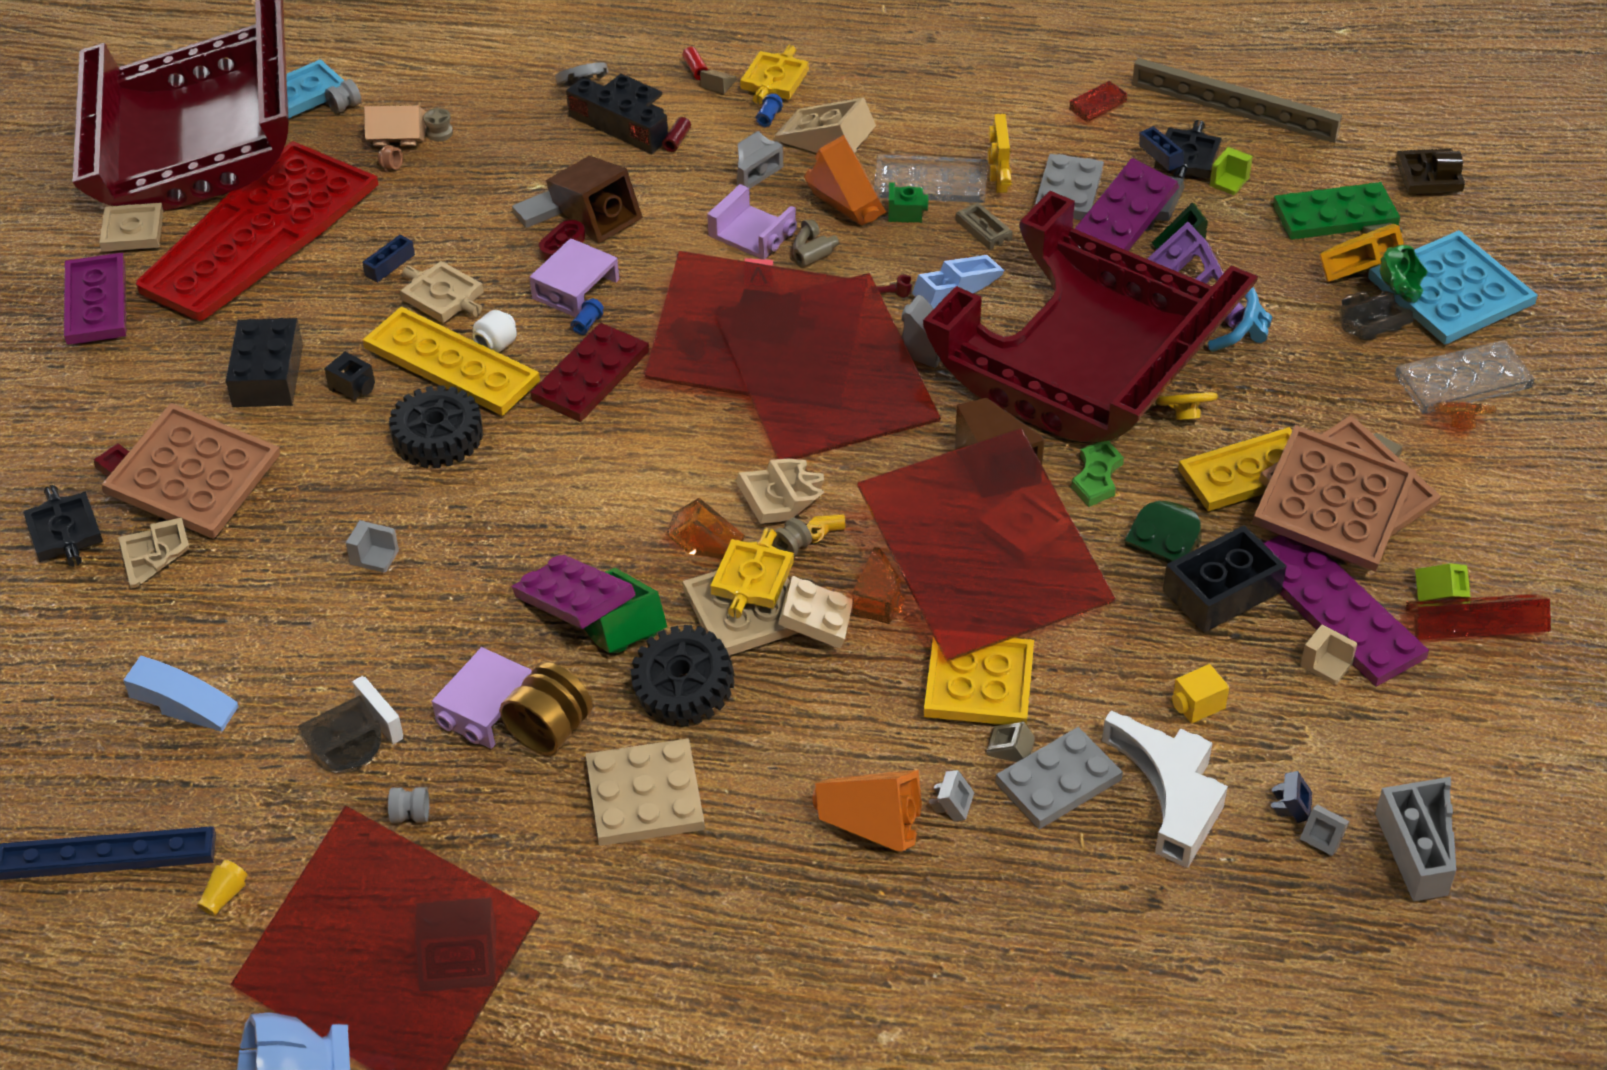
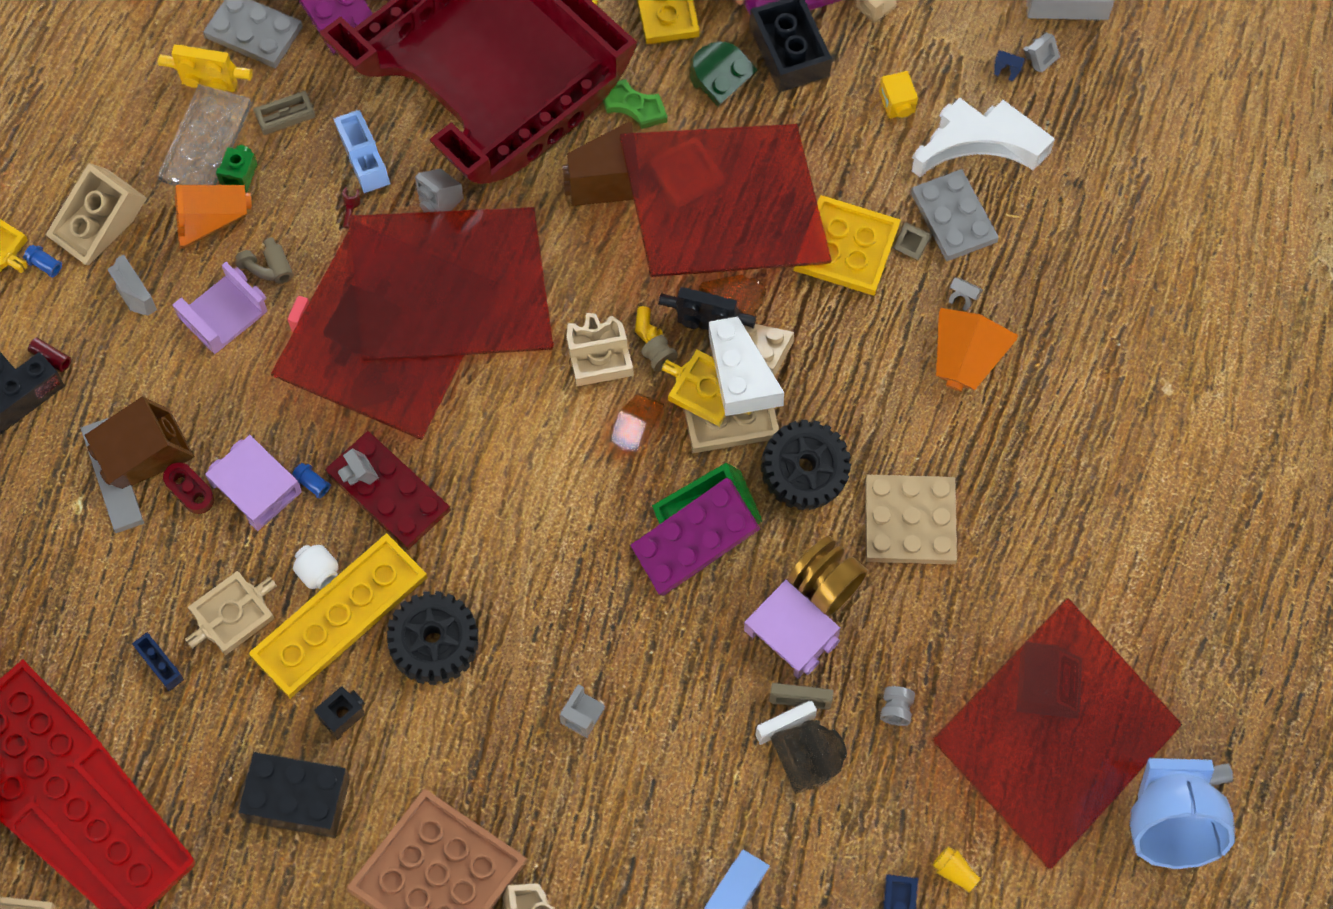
camera: 80 degrees left, 20 degrees up
none -> light grey tile [338,448,379,485]
none -> black plate [658,287,757,330]
none -> white wedge [709,317,784,416]
none -> dark tan tile [769,683,834,710]

